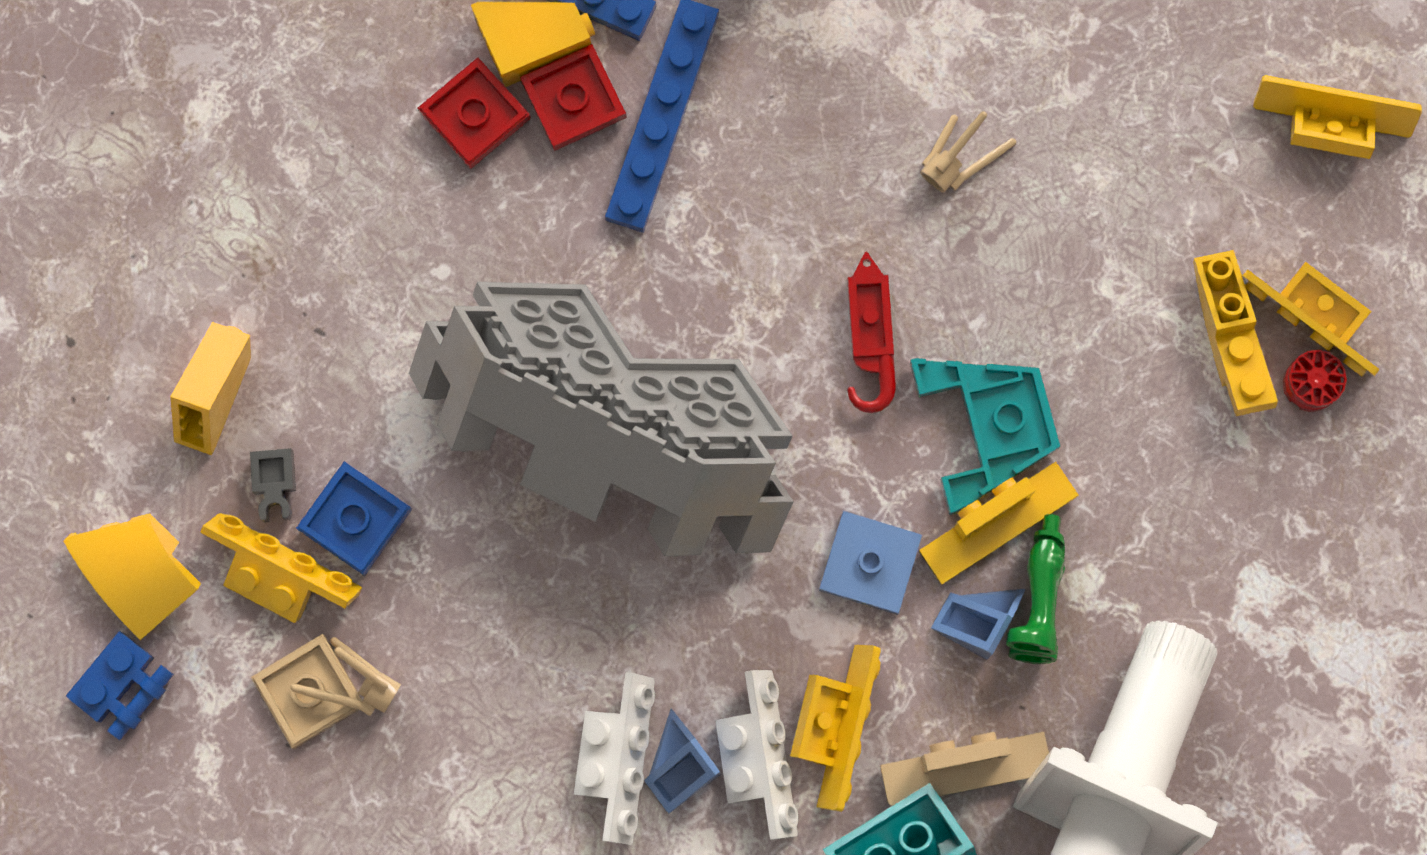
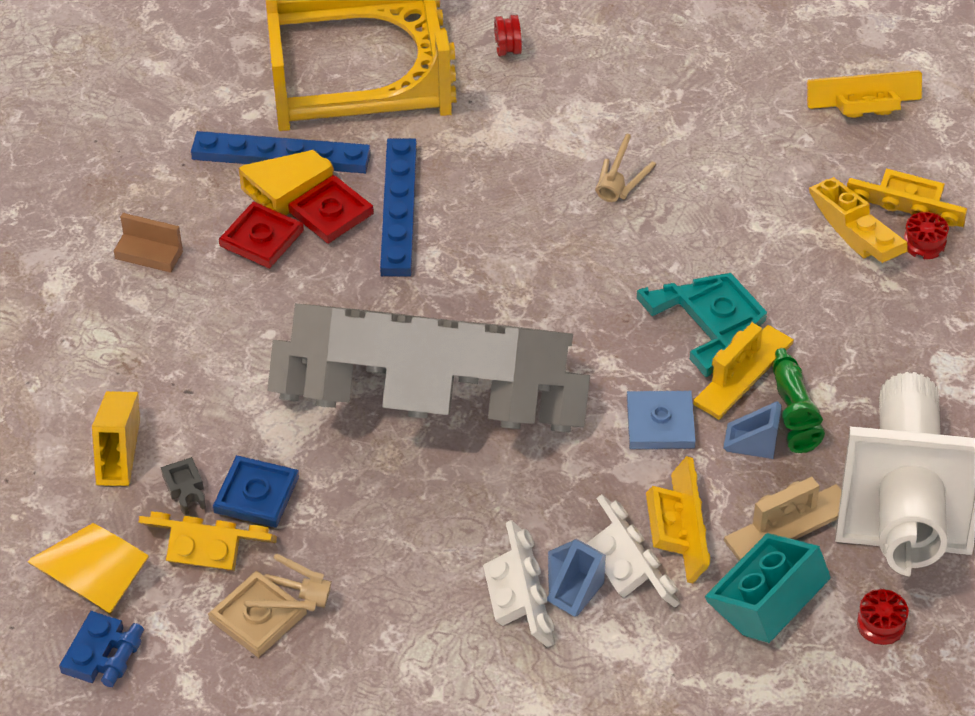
camera: 20 degrees left, 30 degrees down
red plate [847,252,896,413] -> none
none -> medium nougat panel [113,213,183,273]

